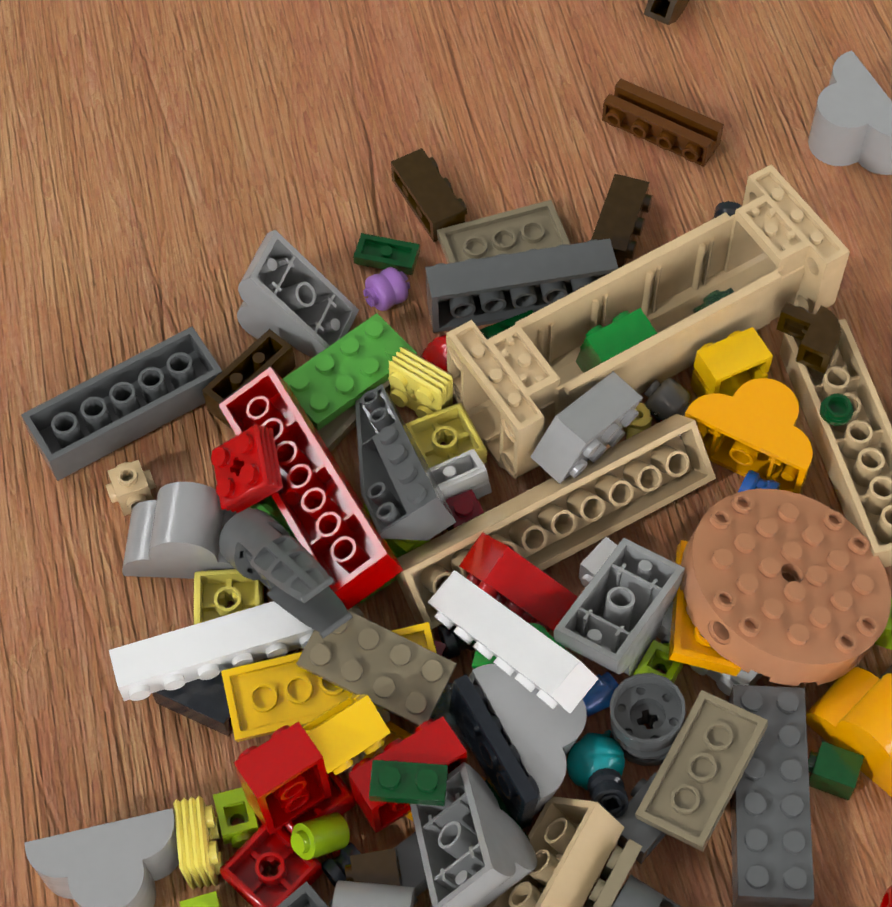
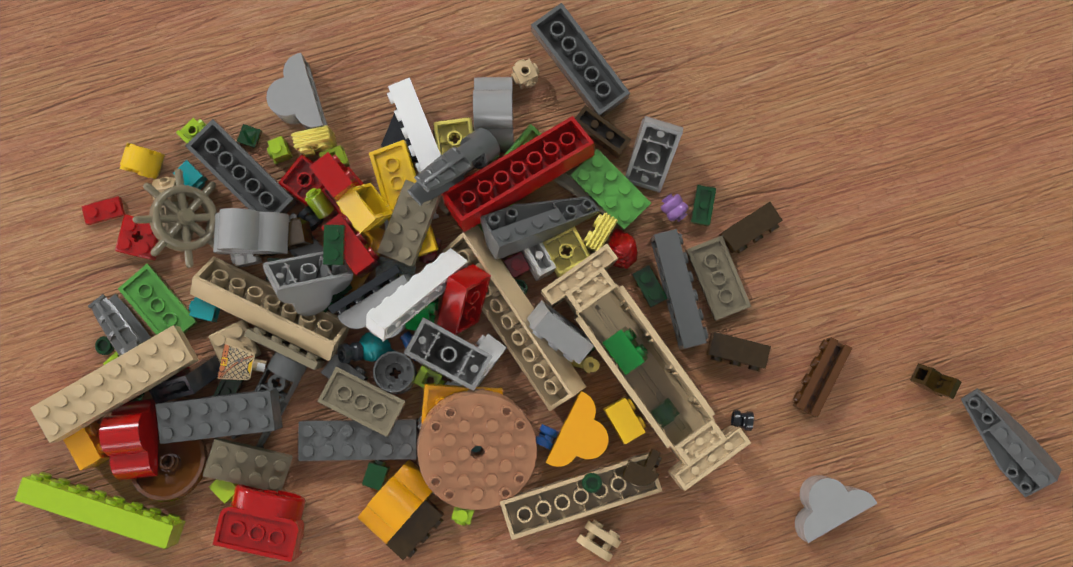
camera: 85 degrees right, 25 degrees up
red brick [211,424,283,513] -> none
dark grey head [644,378,691,422] -> none

